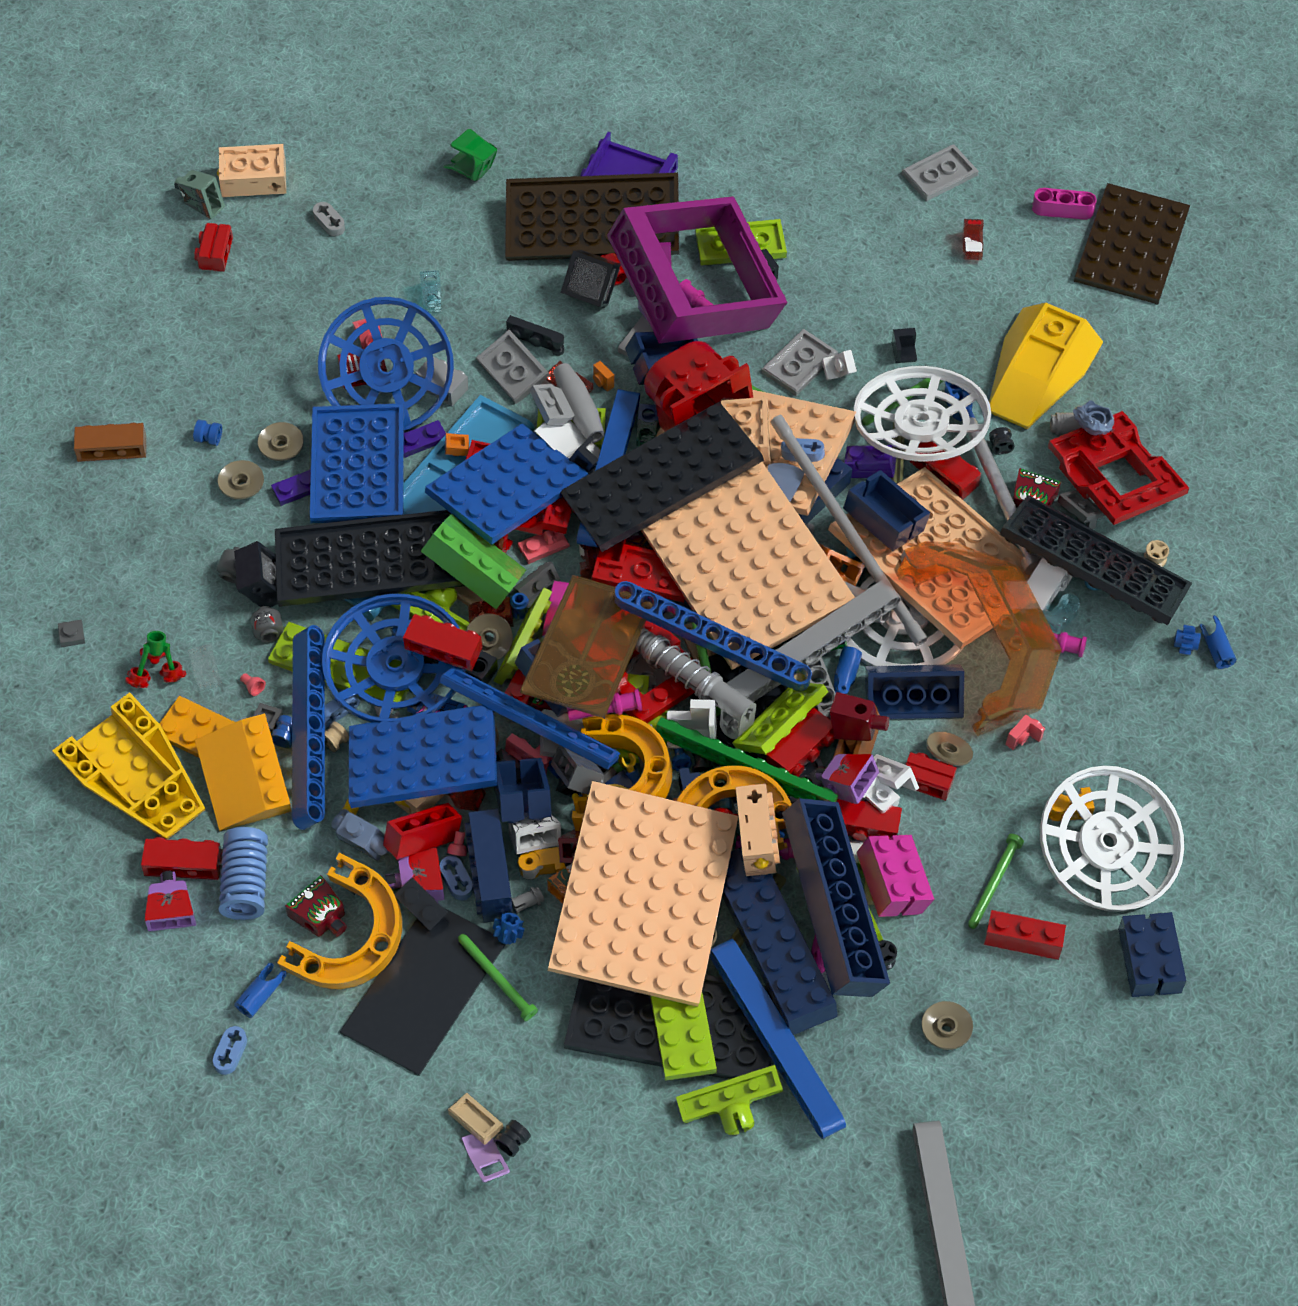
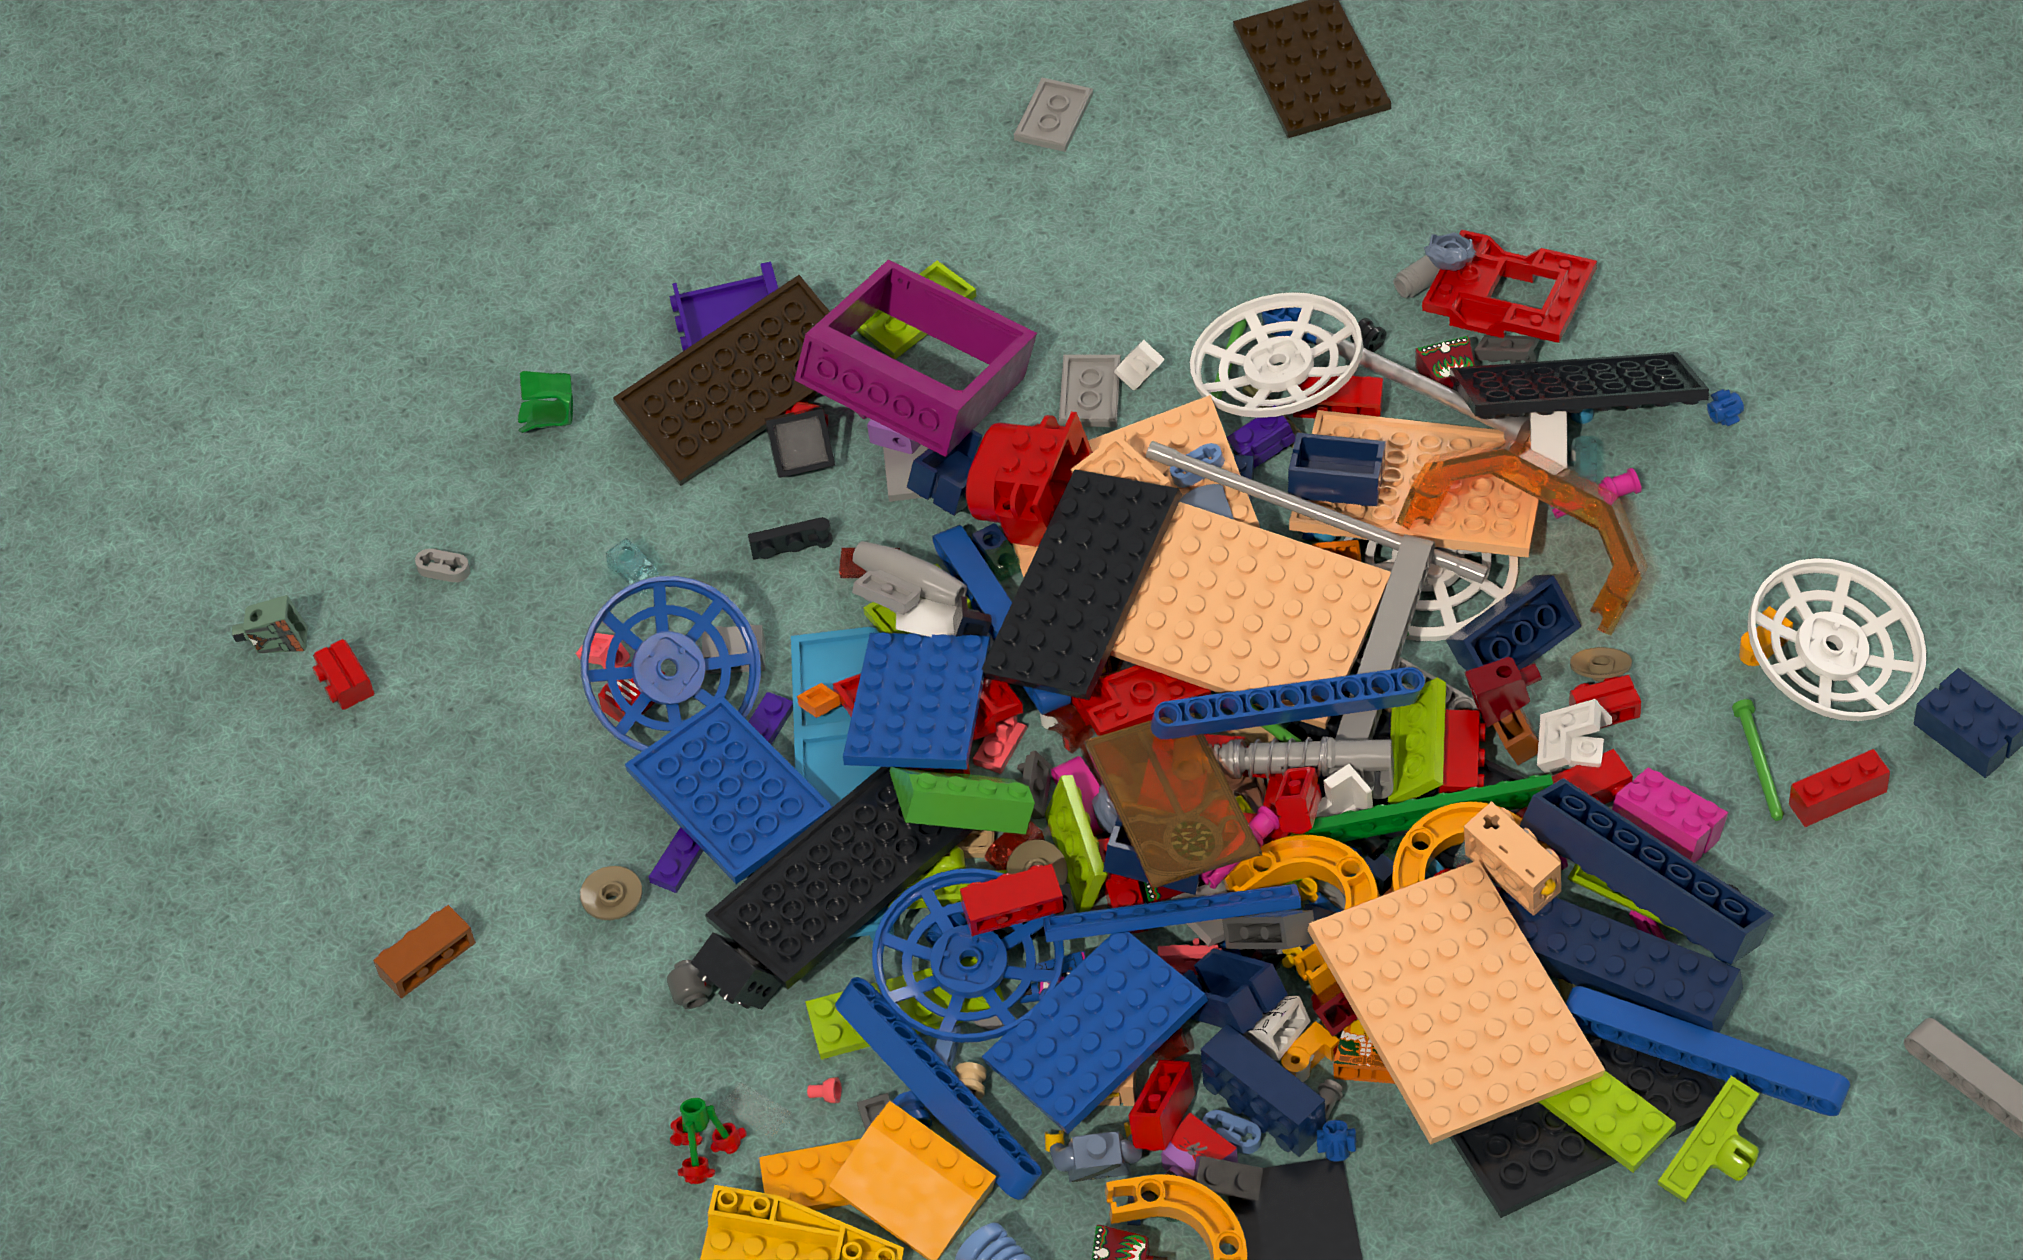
camera: 30 degrees left, 5 degrees down
dark grey plate [58,620,85,647] -> none
blue wheel [193,419,222,446] -> none
light nougat piece [217,144,286,197] -> none
dark grey head [250,606,283,643] -> none
dark tan dish [258,422,304,461] -> none
coral piece [447,831,467,856] -> none
bright green bar [458,934,538,1021] -> none
light grey tile [476,330,551,404] -> none
blue pin [510,593,529,620] -> none
orange plate [593,361,614,392] -> none
medium lavender torso [816,754,879,804] -> none
blue piece [834,646,862,694] -> none
black panel [891,328,917,363] -> none
dark tan dish [922,1001,973,1050] -> none
clear red leg [962,219,984,260] -> none
yellow wedge [989,302,1103,429] -> none
coral bracket [1005,715,1045,750] -> none
dark pink beam [1032,188,1097,220] -> none
tan wheel [1144,540,1169,567] -> none
blue piece [1200,615,1237,669] -> none
none -> red brick [1275,766,1322,834]

